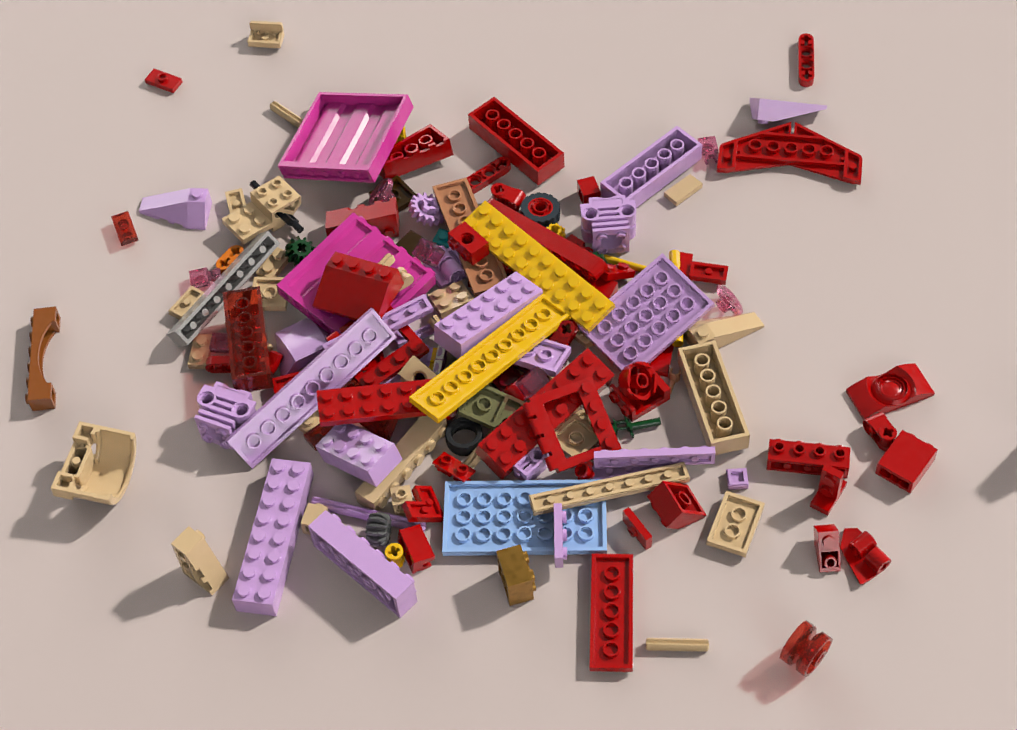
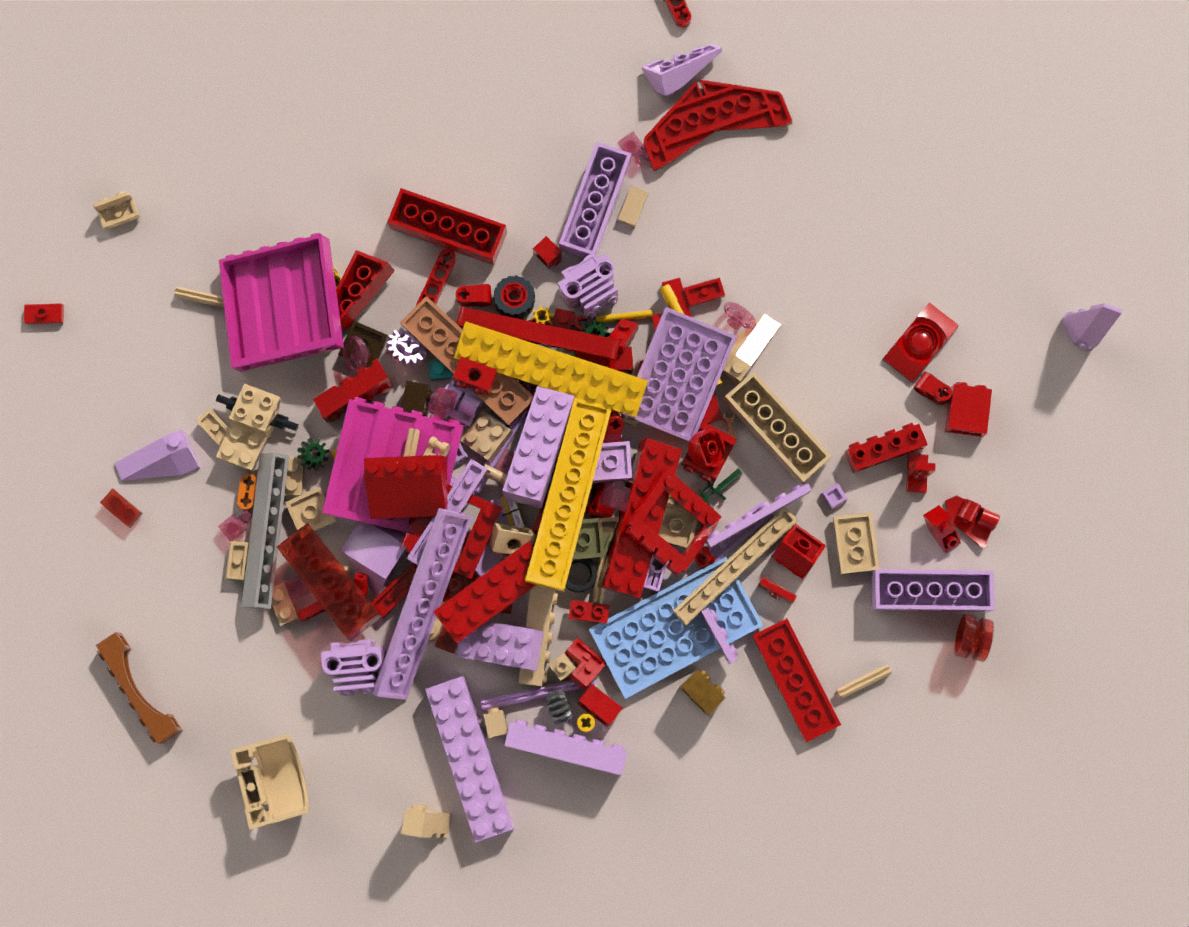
camera: 30 degrees left, 25 degrees up
none -> lavender brick [871,569,995,612]

